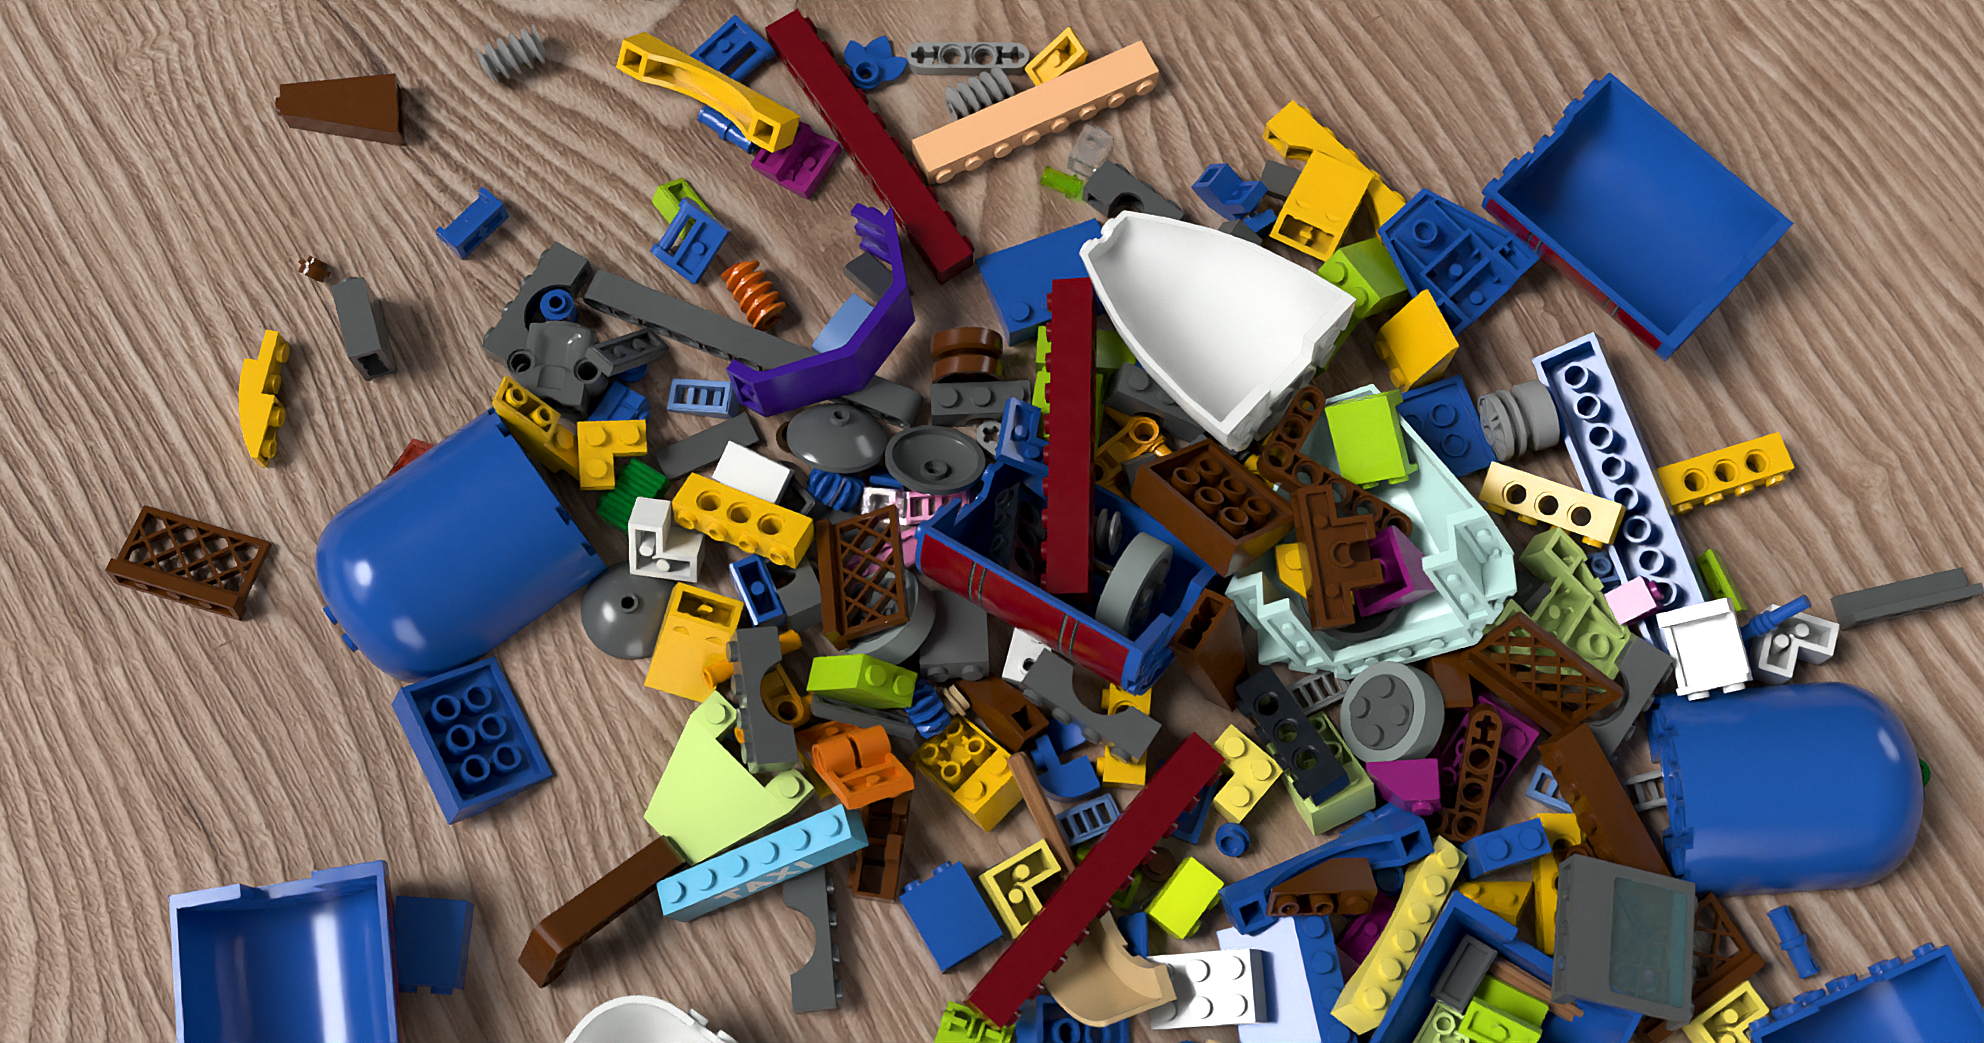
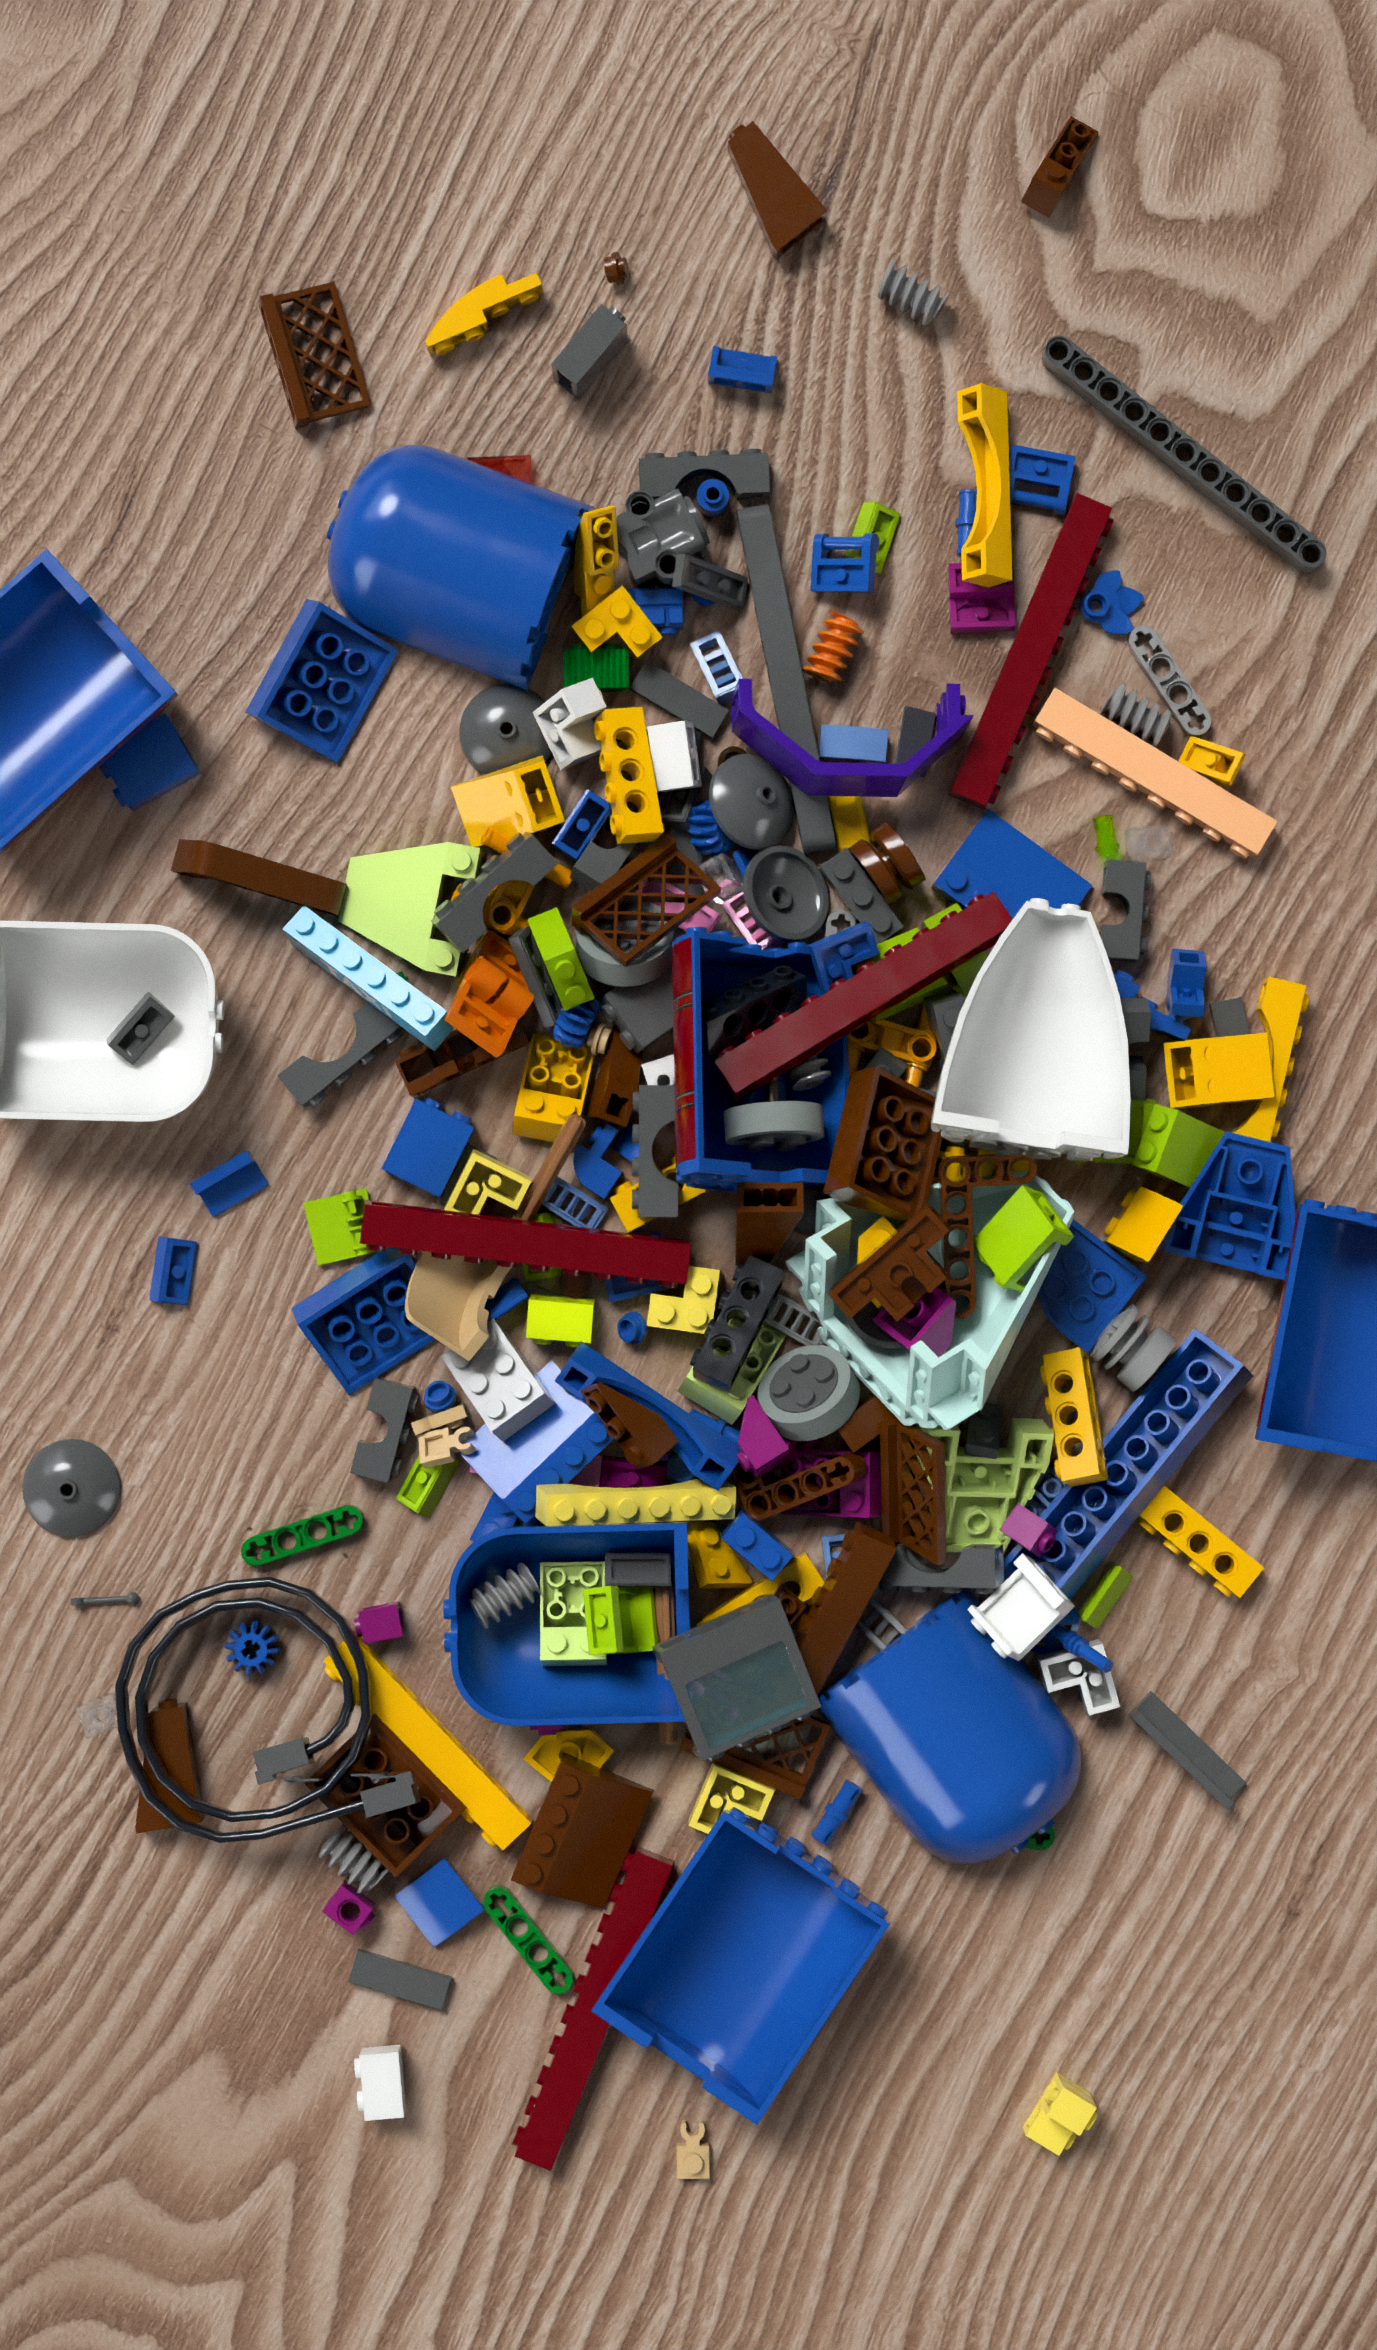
camera: 55 degrees right, 15 degrees up
none -> yellow tile [827,796,871,852]

